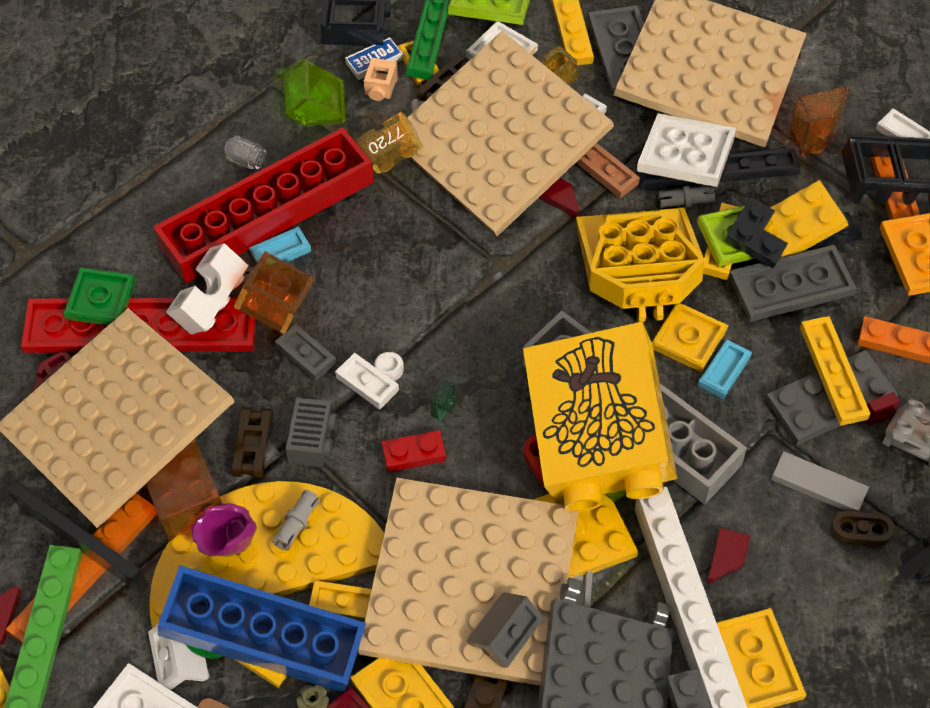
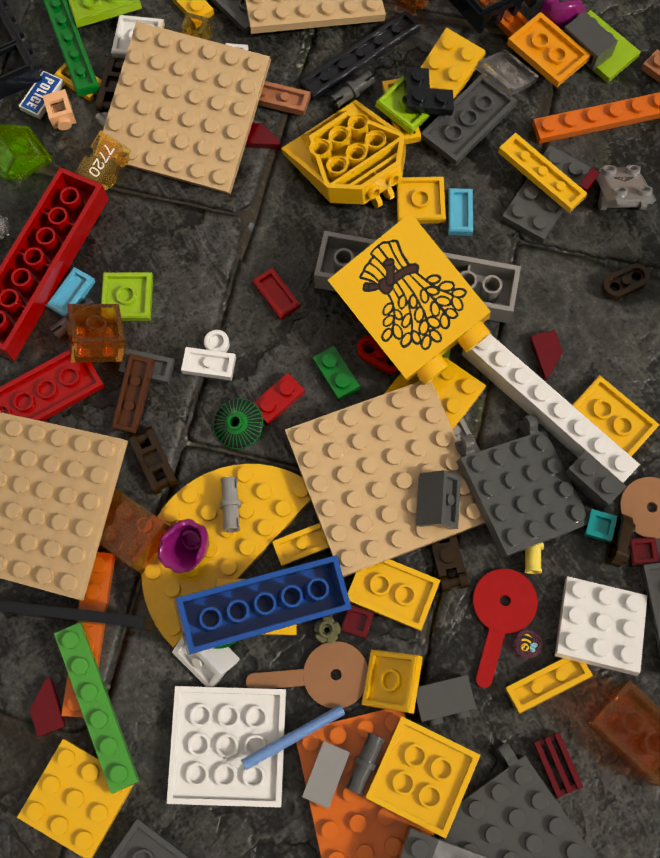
camera: 30 degrees left, 15 degrees up
white arch [166,243,249,334] -> none
dark grey brick [286,397,337,467] -> none
clear green plate [431,379,458,421] -> none
white plate [637,113,736,187] -> none
light grey tile [771,452,869,512] -> none
none -> lime tile [100,272,153,321]
none -> reddish brown tile [111,353,156,434]
none -> dish [213,398,263,449]
none -> red tile [252,267,300,320]
none -> green plate [313,346,360,401]
none -> clear plate [475,49,539,97]

